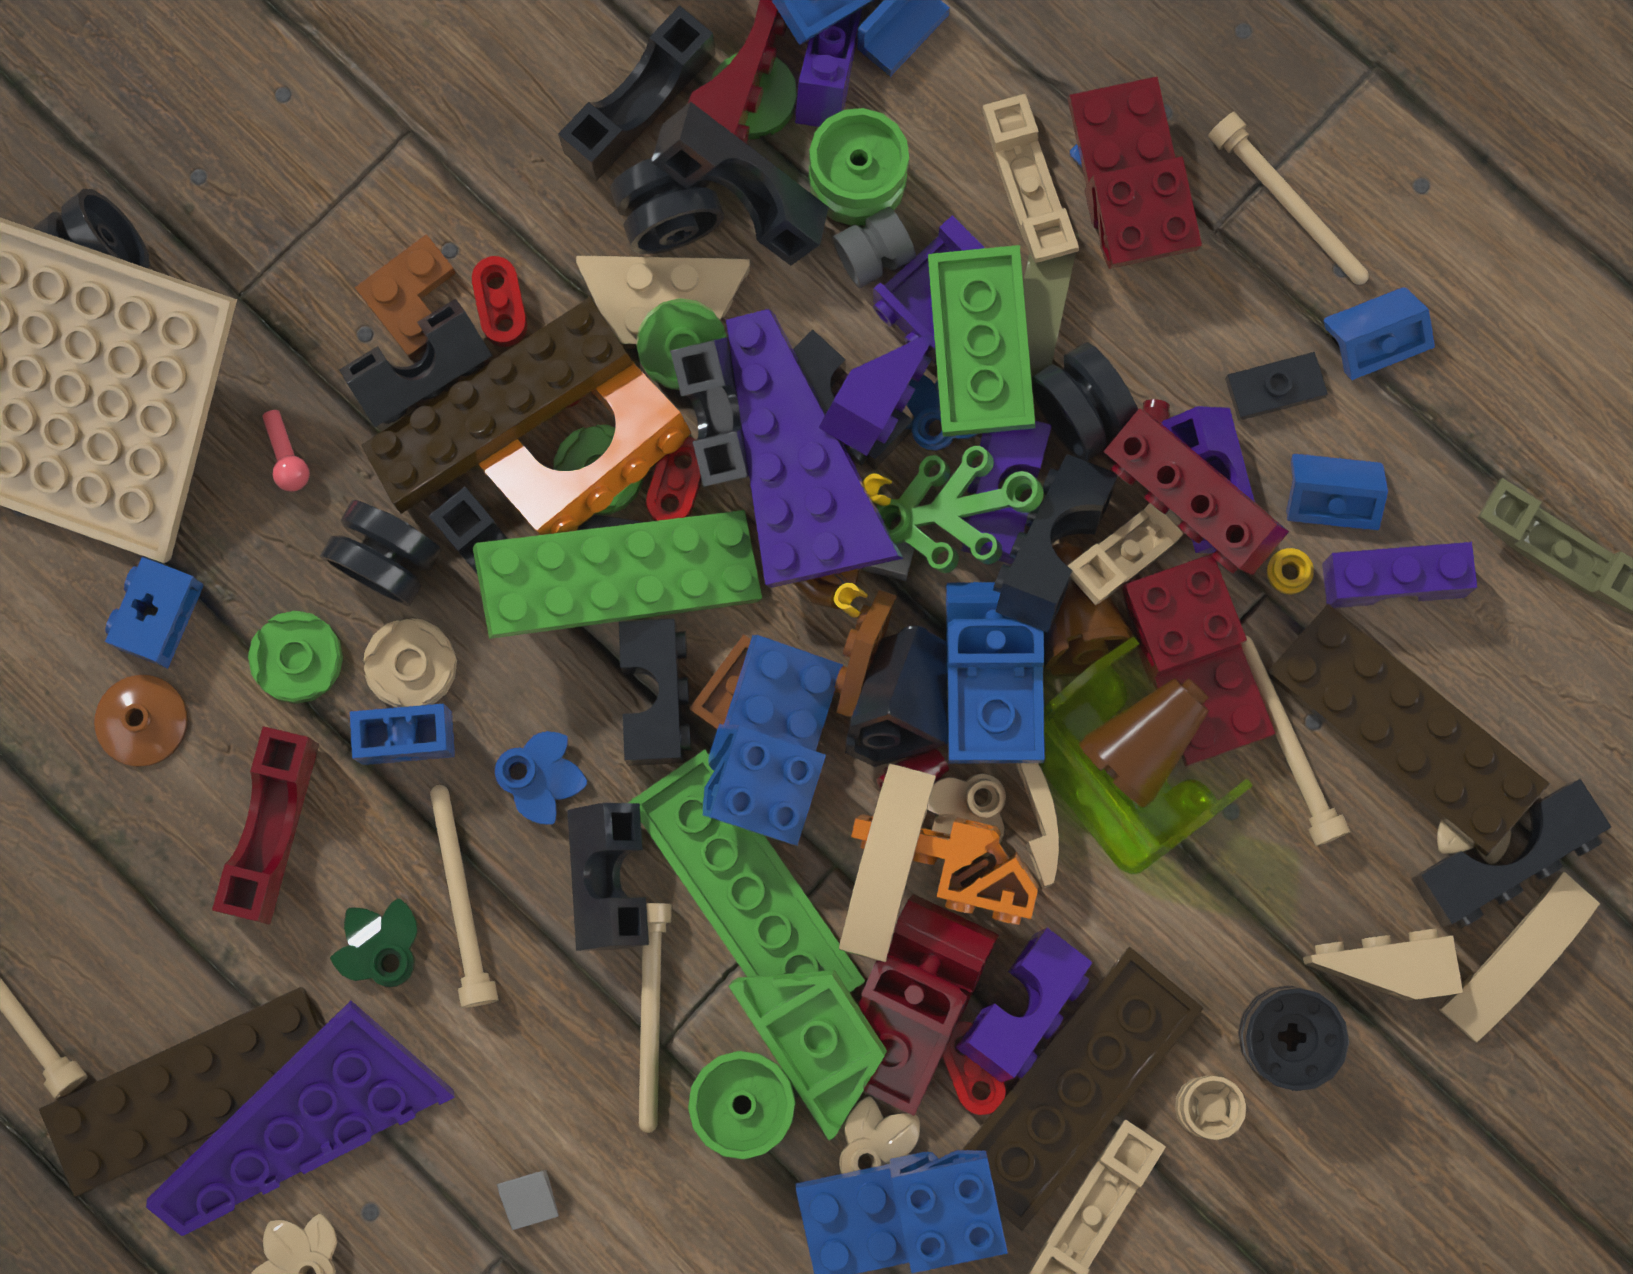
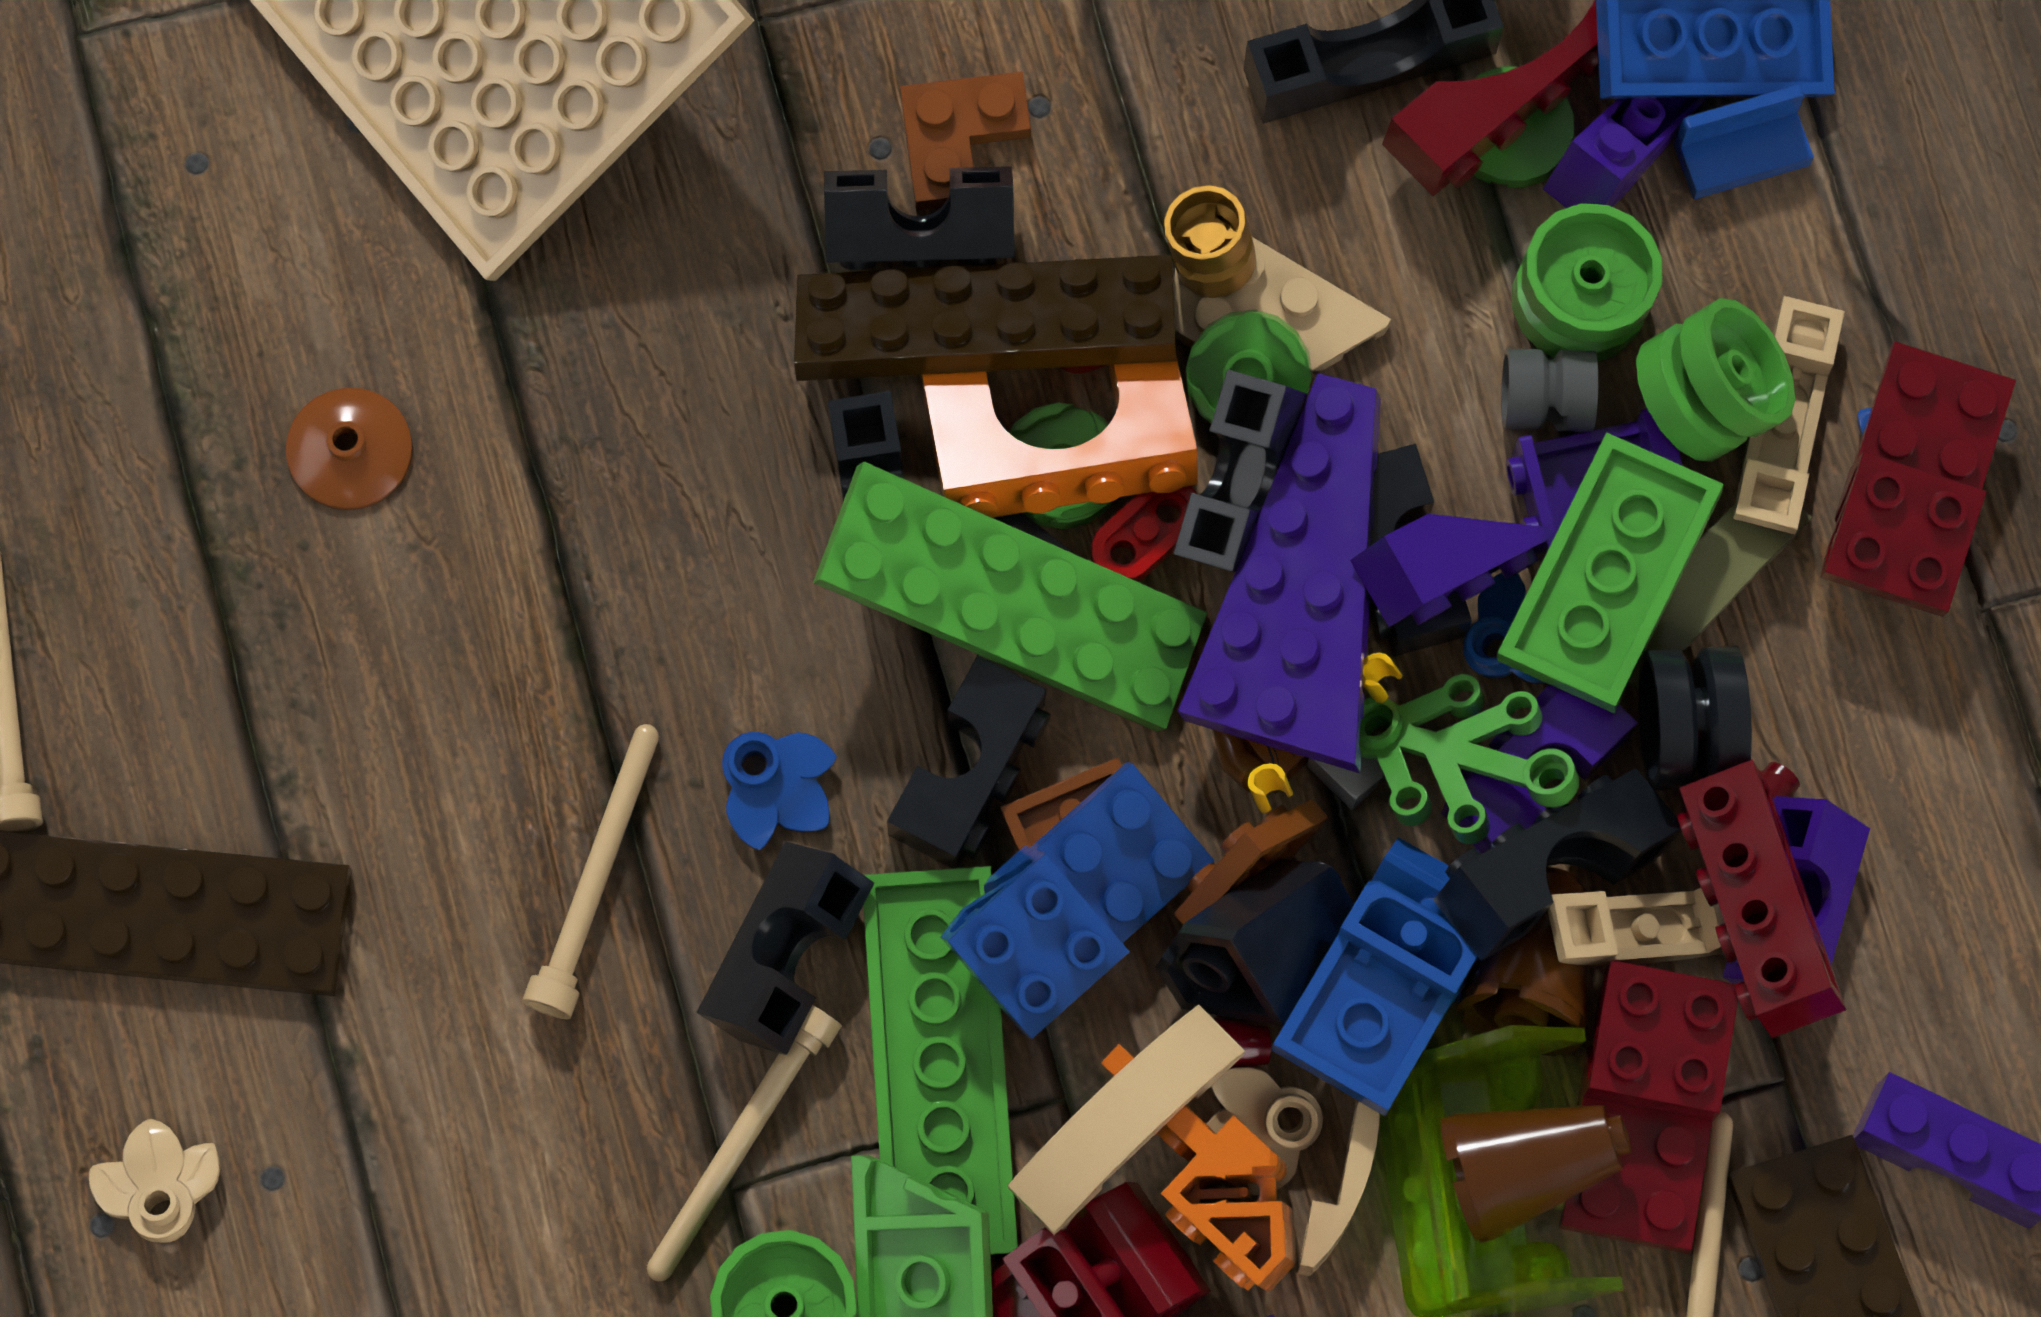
camera: 25 degrees right, 5 degrees down
blue brick [105,557,204,669] -> none
dark purple wing [146,1001,455,1236] -> none
dark red arch [212,726,319,925] -> none
bright green tile [248,611,343,704] -> none
coral bar [262,410,310,492] -> none
black wheel [320,499,442,606] -> none
dark green plate [330,898,418,987] -> none
blue brick [350,704,455,765] -> none
tan tile [364,618,457,708] -> none
red plate [472,256,528,347] -> none
light grey slope [497,1170,559,1230] -> none
black wheel [610,157,724,254] -> none
black arch [651,102,829,266] -> none
black plate [1225,352,1328,421] -> none
yellow plate [1267,548,1314,594] -> none
blue panel [1286,454,1388,530] -> none
none -> pearl gold wheel [1164,185,1256,298]
none -> bright green wheel [1636,298,1796,462]

